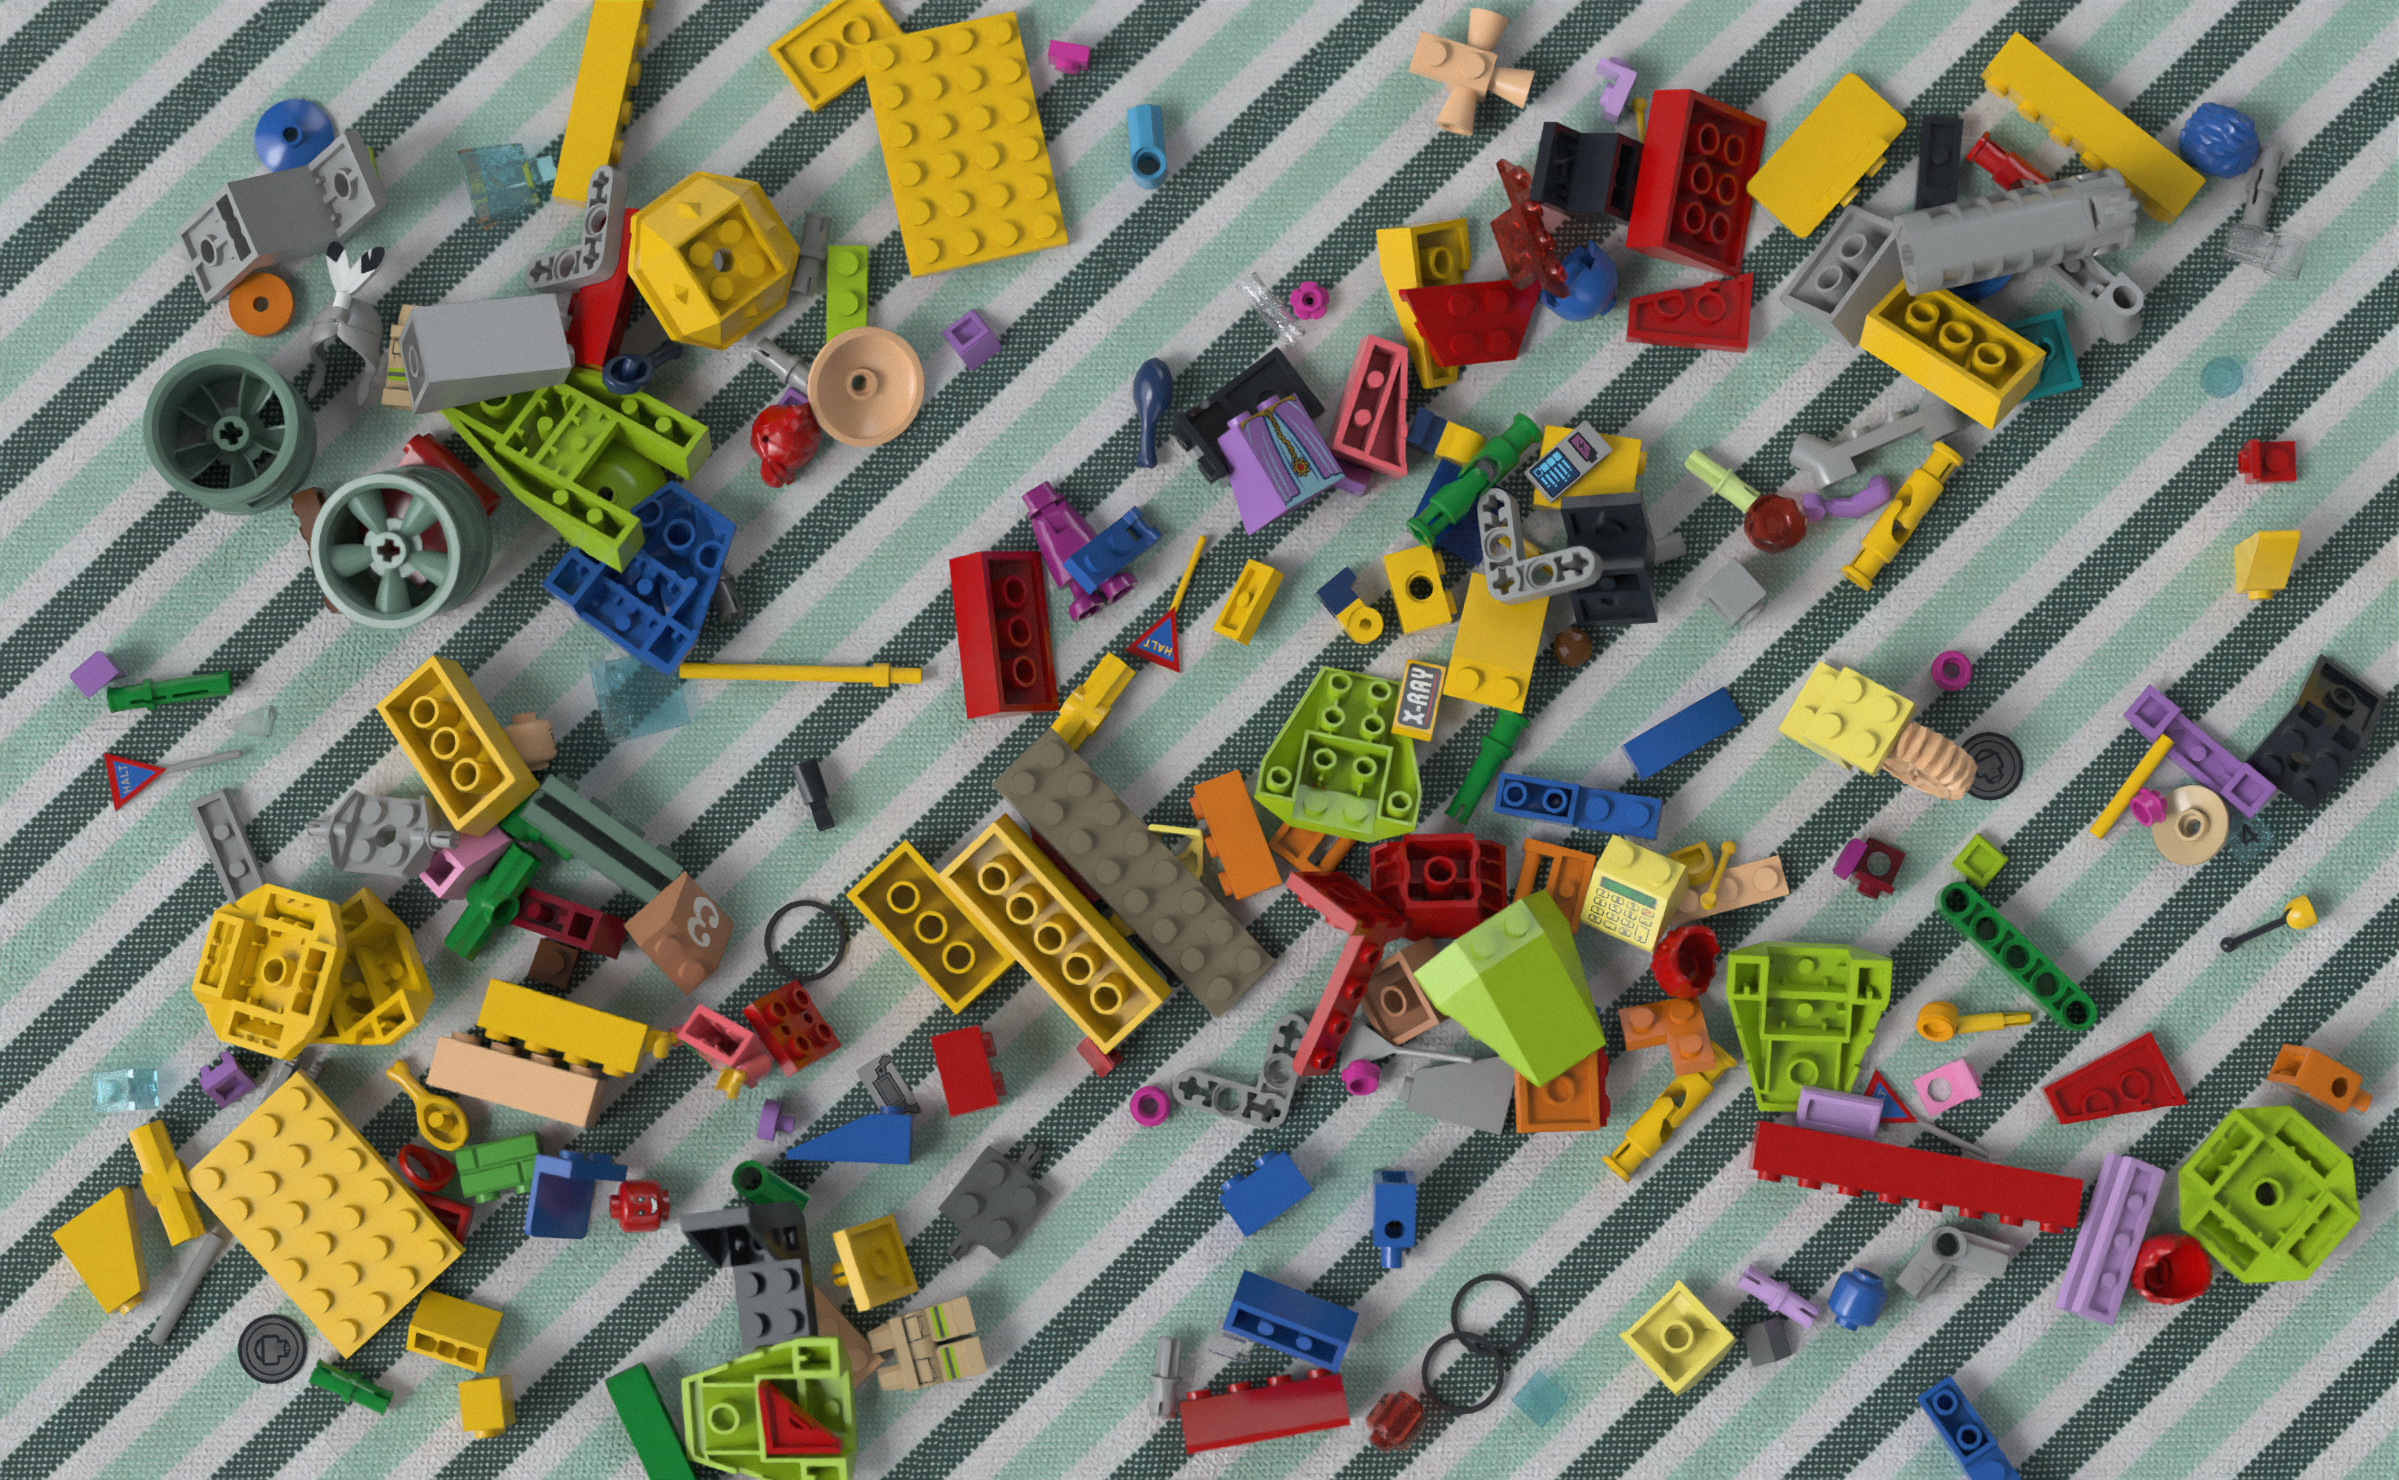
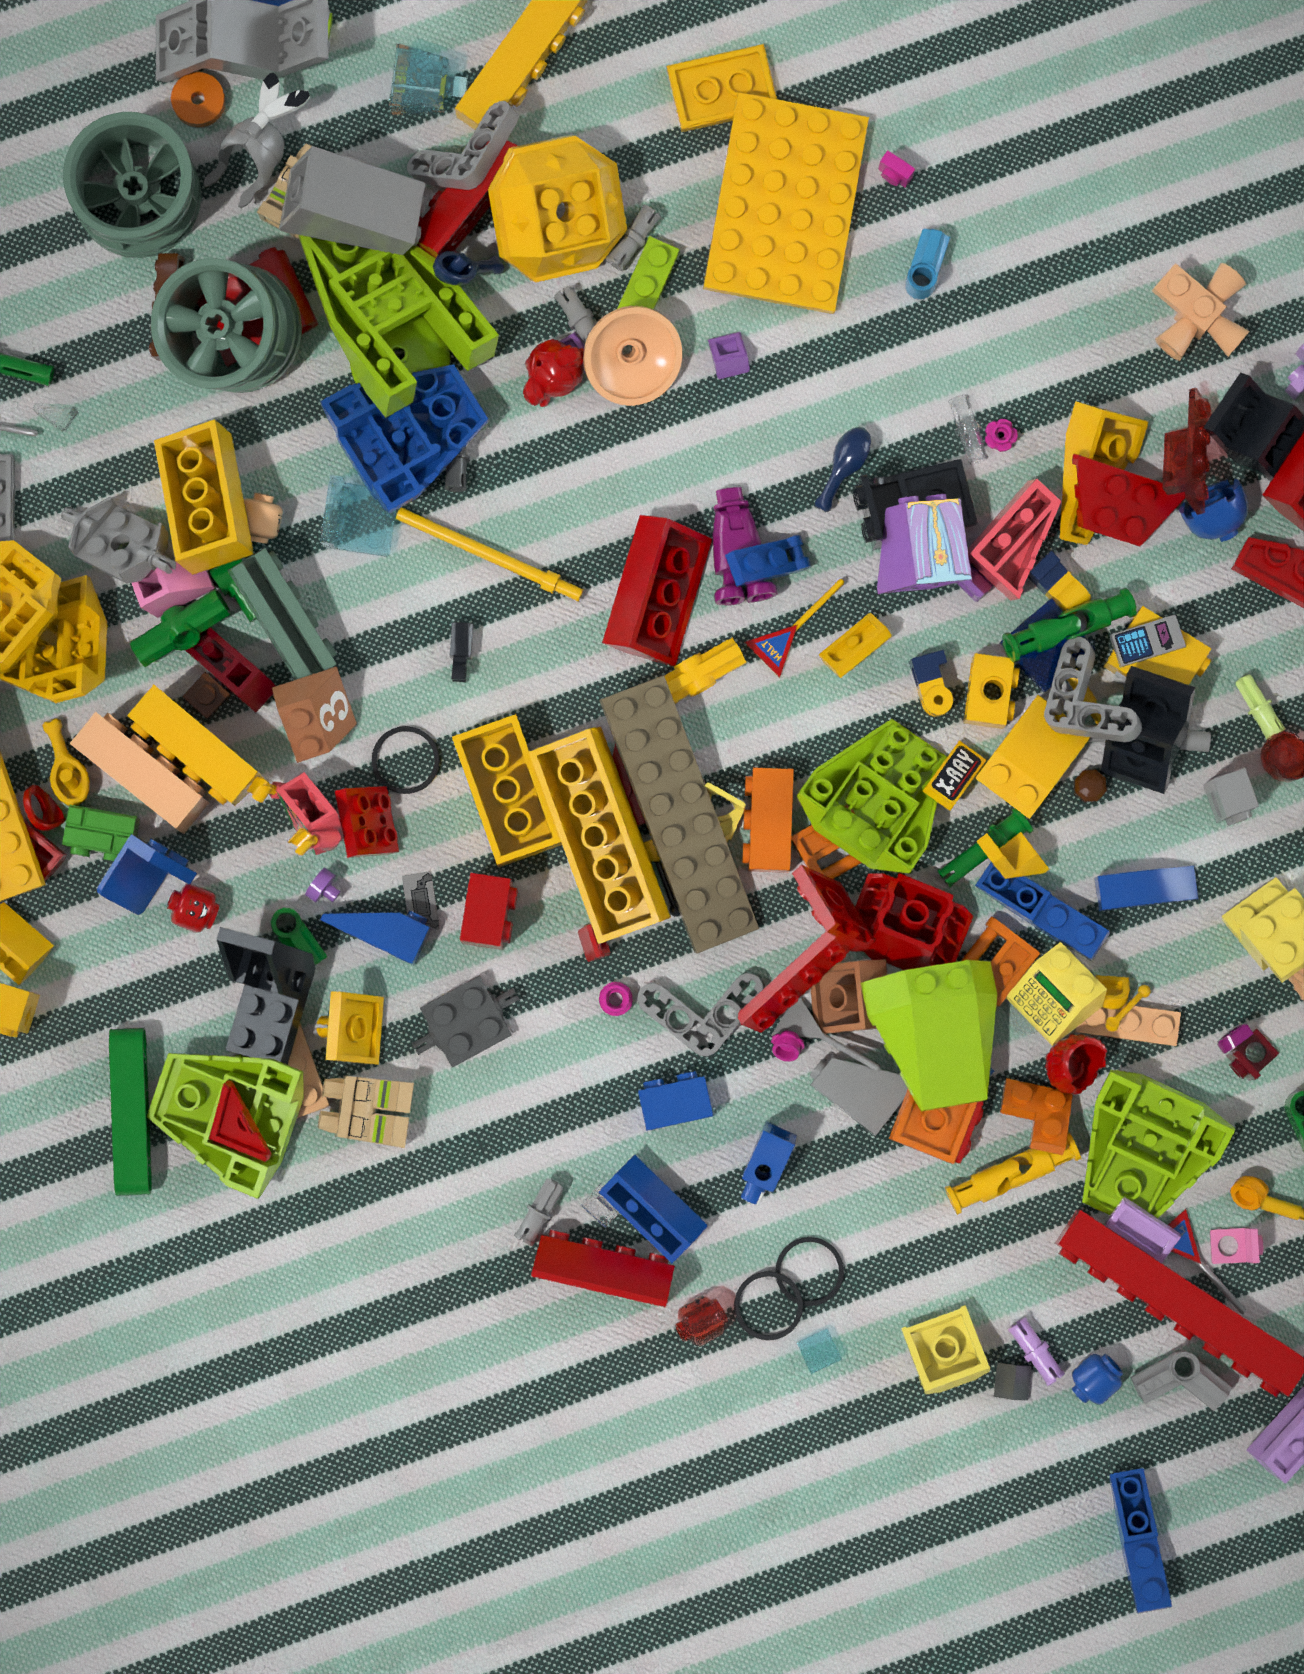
camera: 15 degrees right, 0 degrees up
none -> yellow slope [976,832,1050,879]

